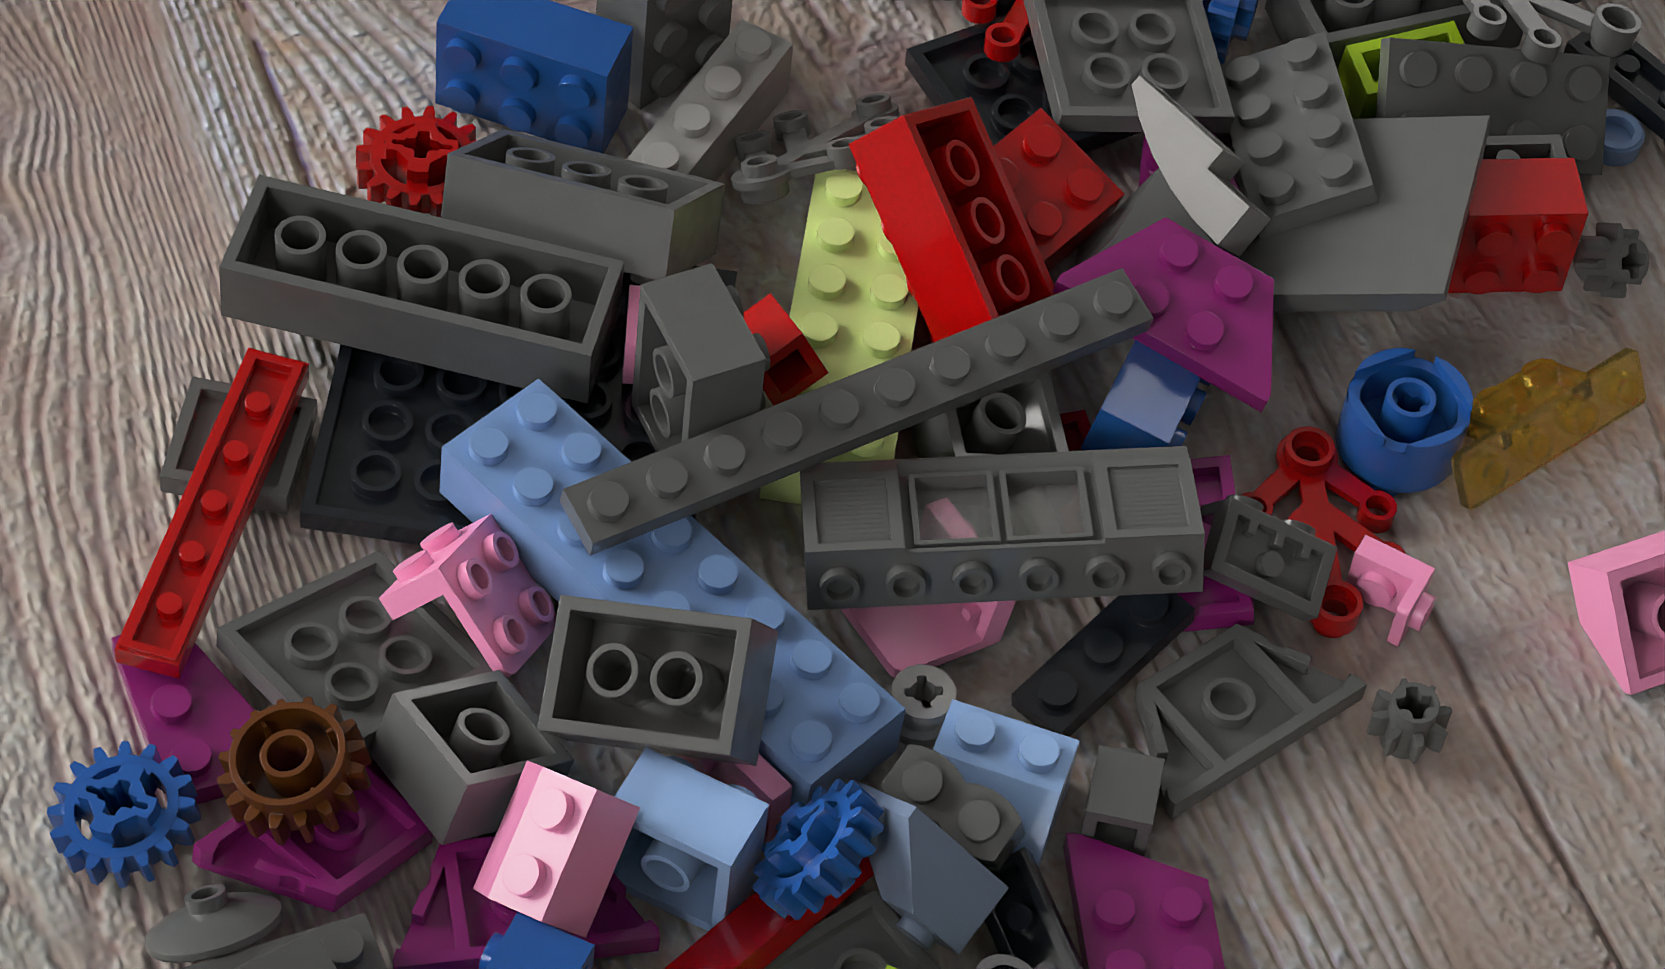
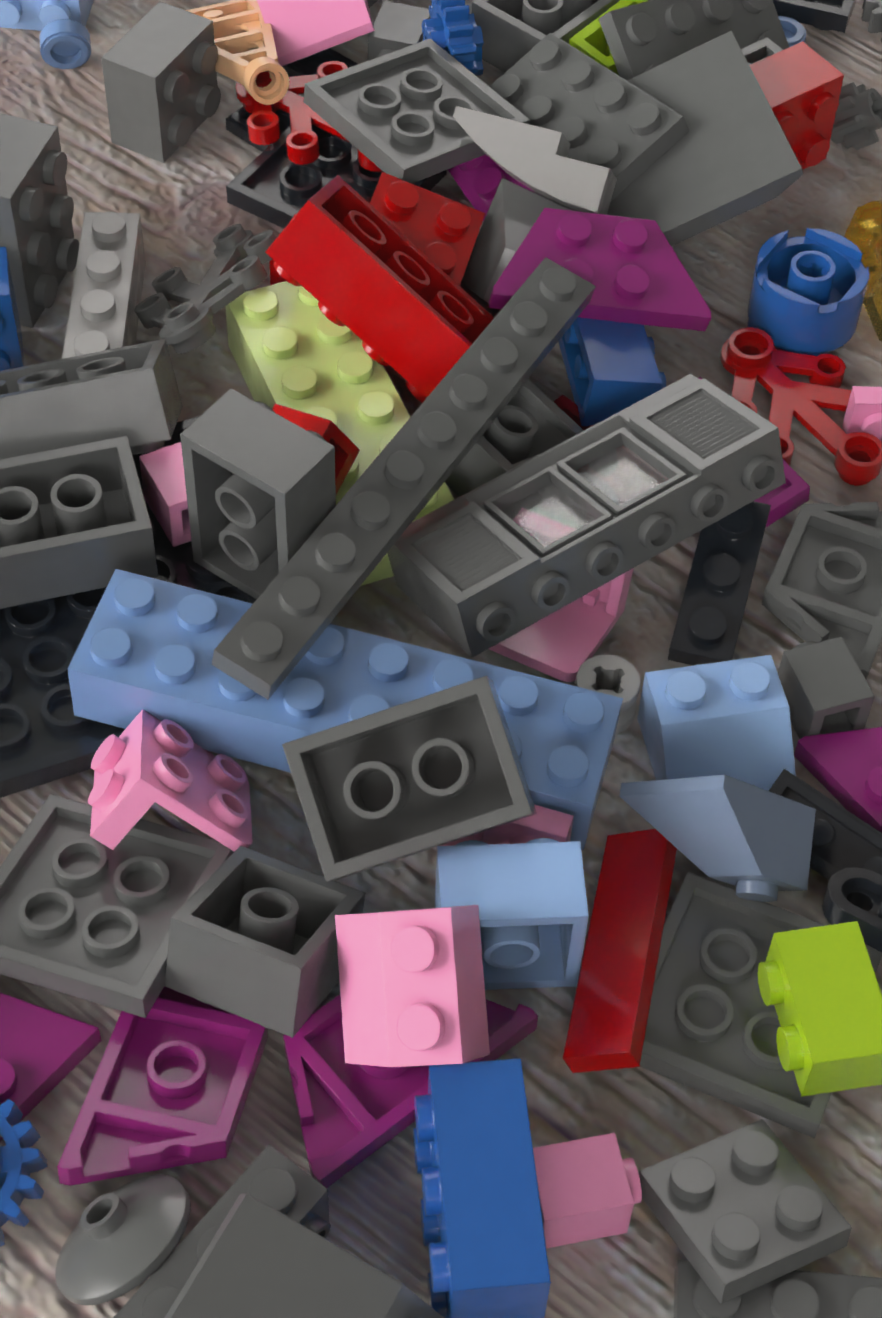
camera: 25 degrees left, 0 degrees up
reddish brown gear [217,697,372,845] -> none
blue gear [752,779,884,920] -> none
dark grey brick [881,744,1026,872] -> none
dark grey bracket [1200,494,1337,621] -> none

